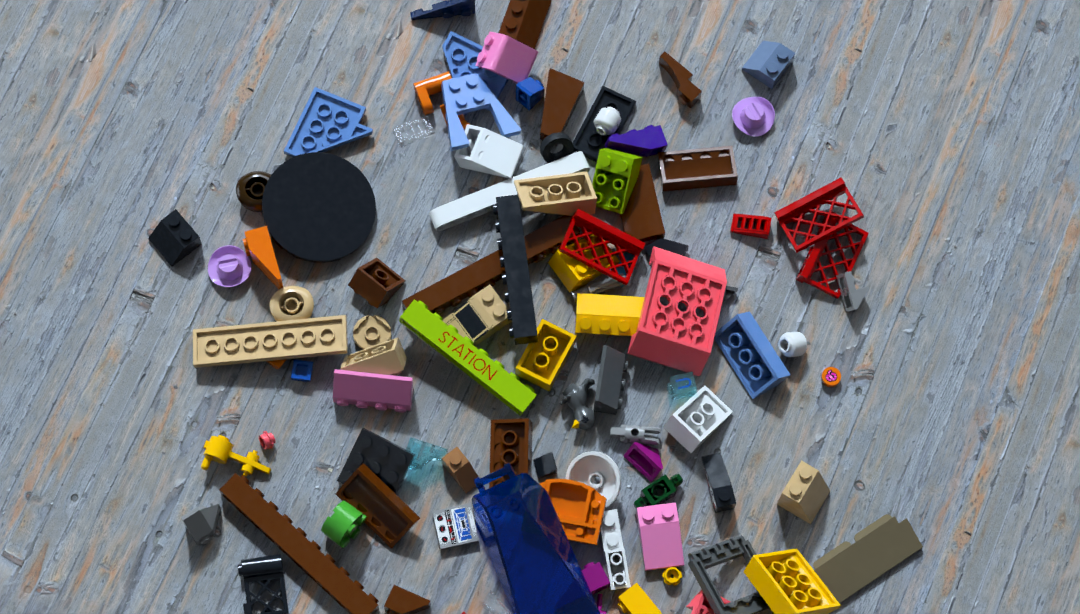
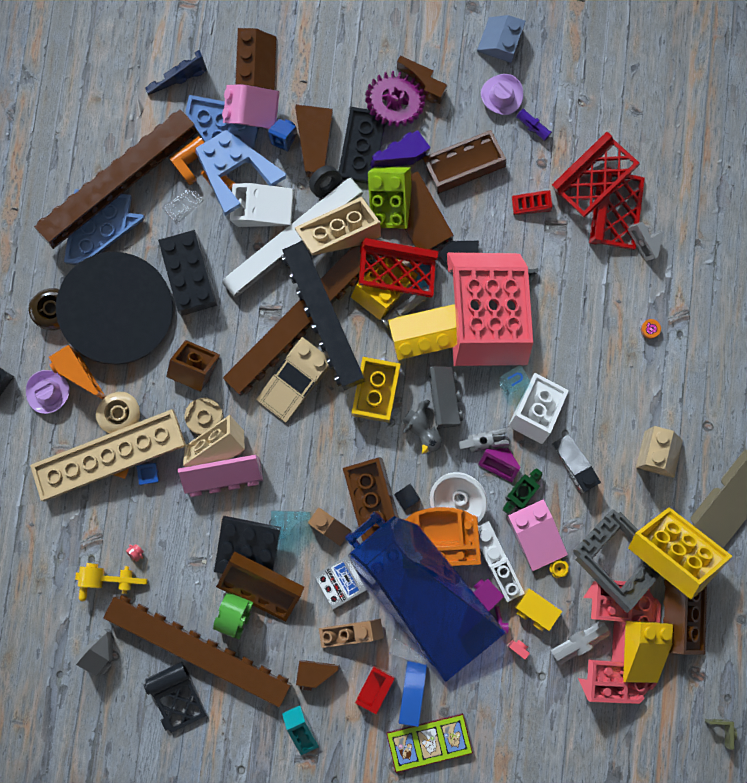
camera: 10 degrees left, 10 degrees up
lime brick [399,299,536,416] -> none
white head [593,107,621,135] -> none
medium blue slope [714,312,790,399] -> none
white head [778,332,807,357] -> none
none -> reddish brown brick [34,109,197,249]
none -> black brick [158,230,217,316]
none -> medium nougat slope [319,619,384,648]
none -> magenta gear [365,71,426,127]
none -> dark purple pin [516,108,552,141]

